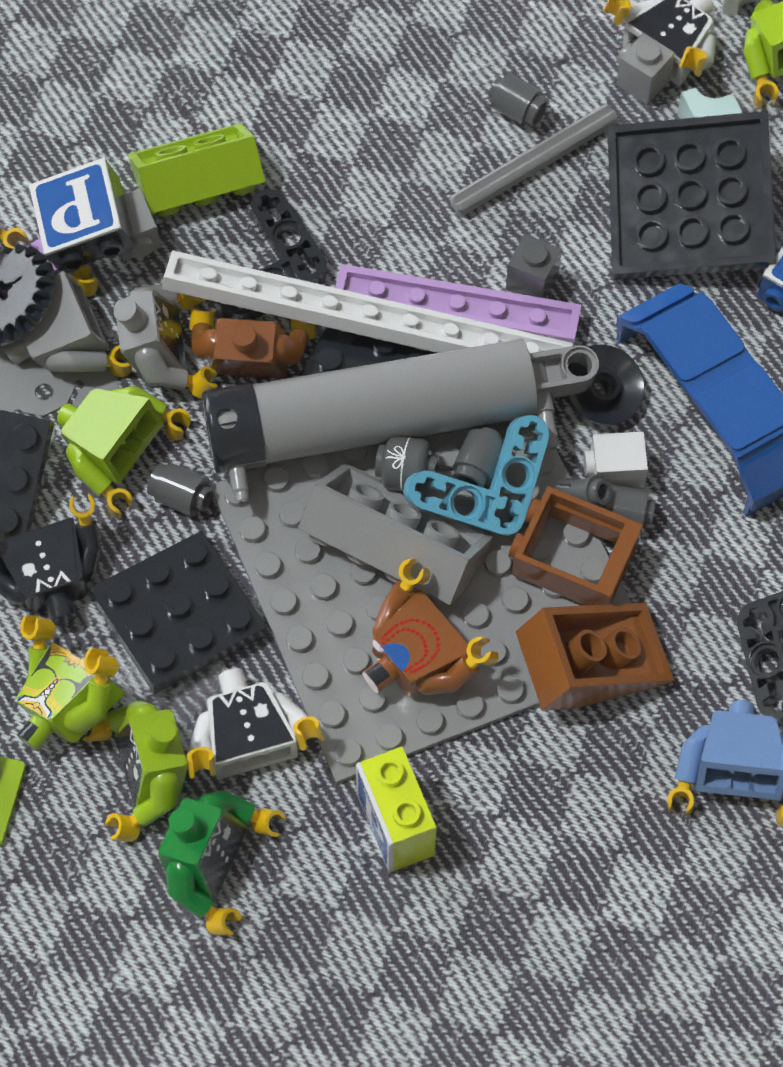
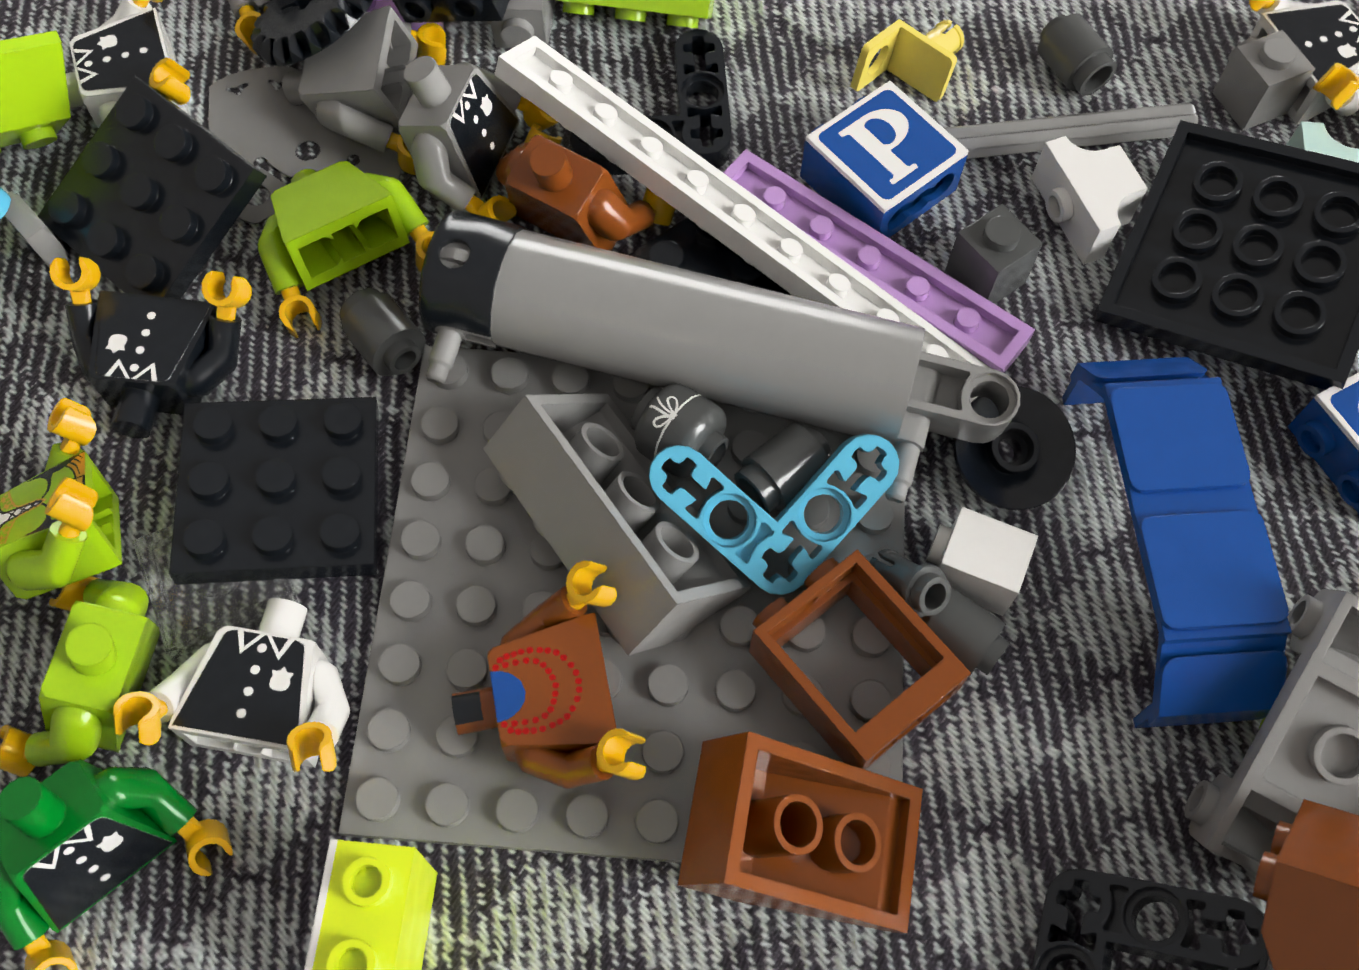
camera: 25 degrees right, 0 degrees up
none -> piece [800,81,969,238]
none -> light yellow bracket [850,19,964,102]
none -> white brick [1031,136,1148,265]

